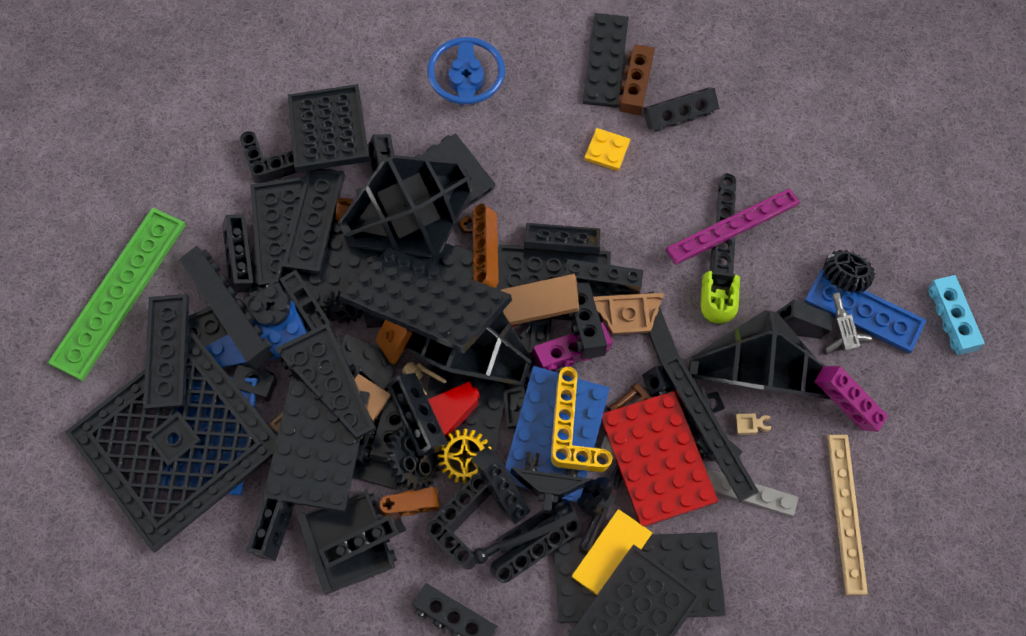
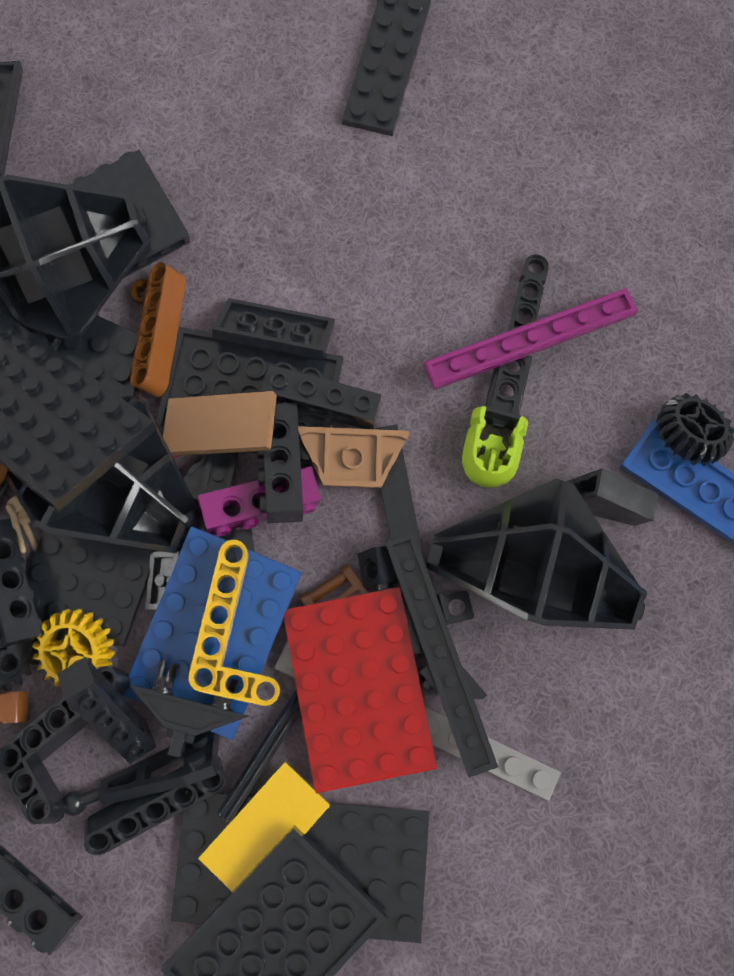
camera: 10 degrees right, 10 degrees up
black brick [368,134,395,173] -> none
blue piece [427,37,505,105] -> none
red slope [428,382,480,439] -> none
black plate [577,477,617,516] -> none
yellow plate [584,128,631,171] -> none
reddish brown brick [618,44,655,116] -> none
black brick [643,87,720,132] -> none
tan plate [735,413,771,435] -> none
magenta brick [814,366,888,432] -> none
flat silver piece [824,292,872,355] -> none
tan tile [827,435,868,596] -> none

